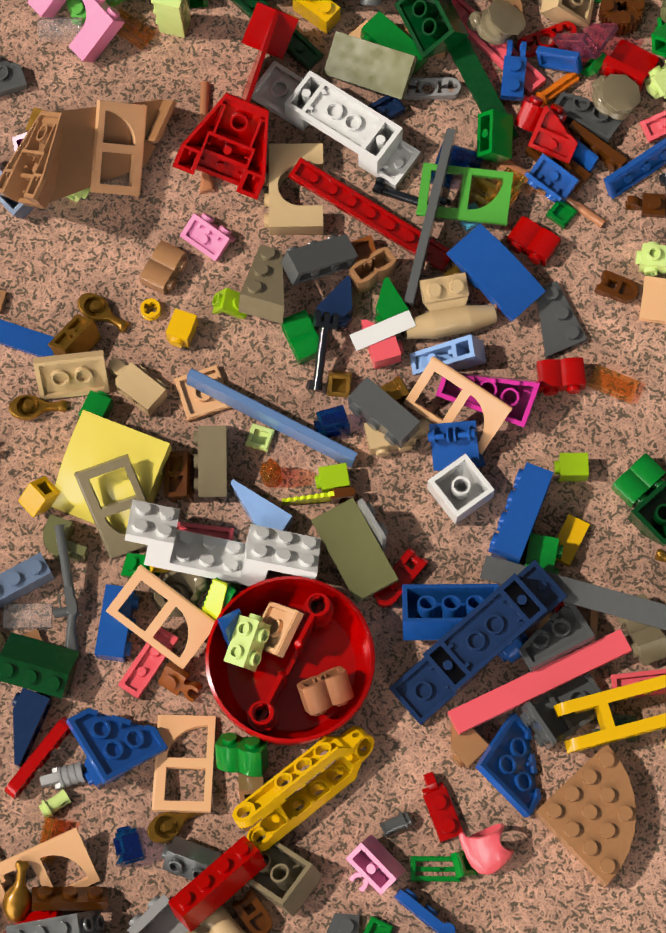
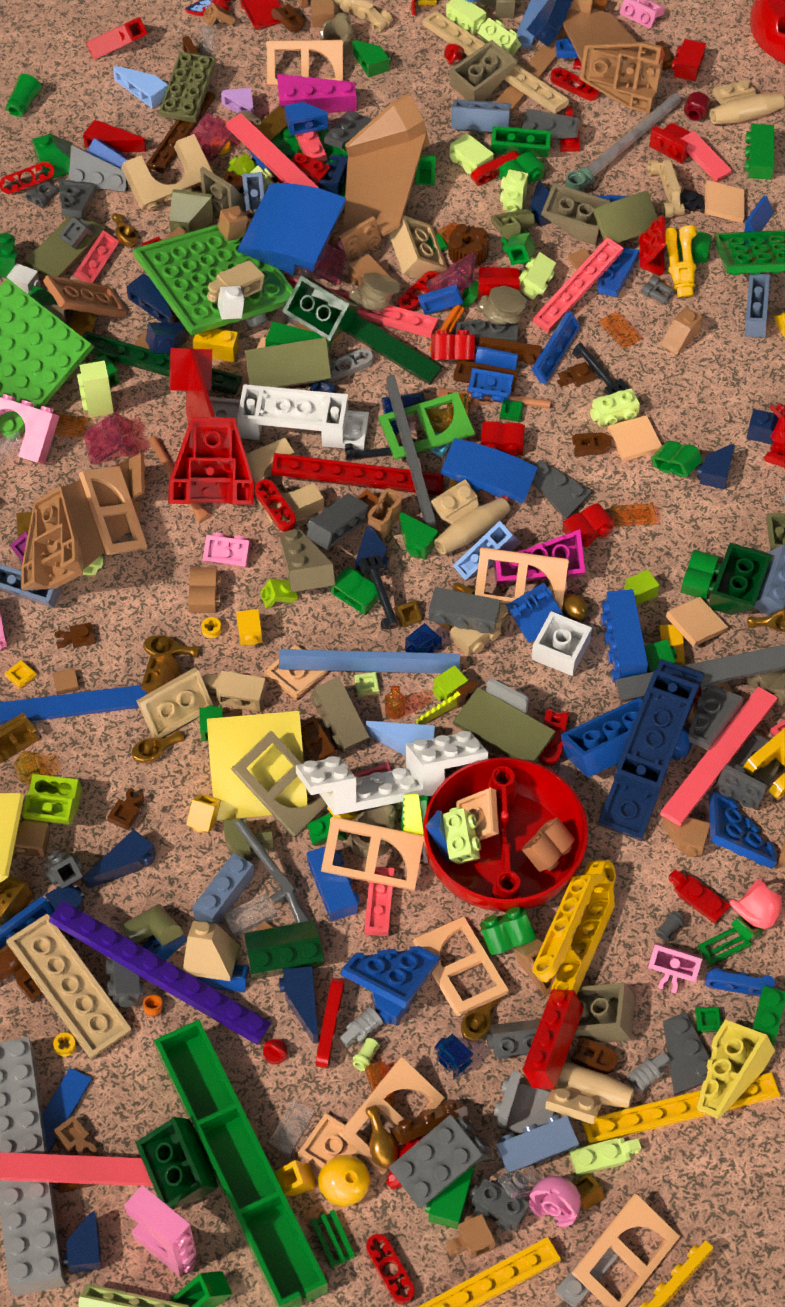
camera: 30 degrees left, 15 degrees down
dark orange plate [158,661,203,702] -> none
white sticker [349,310,416,351] -> none
coral slope [361,319,404,369] -> none
green brick [476,109,513,163] -> none
blue hinge [500,40,527,101] -> none
red wing [528,105,579,164] -> none
none -> reddish brown plate [55,622,95,648]
none -> clear pink bracket [83,412,139,465]
none -> red beam [255,479,296,532]
none -> pearl gold piece [549,584,588,622]
none -> light nougat tile [666,597,728,647]

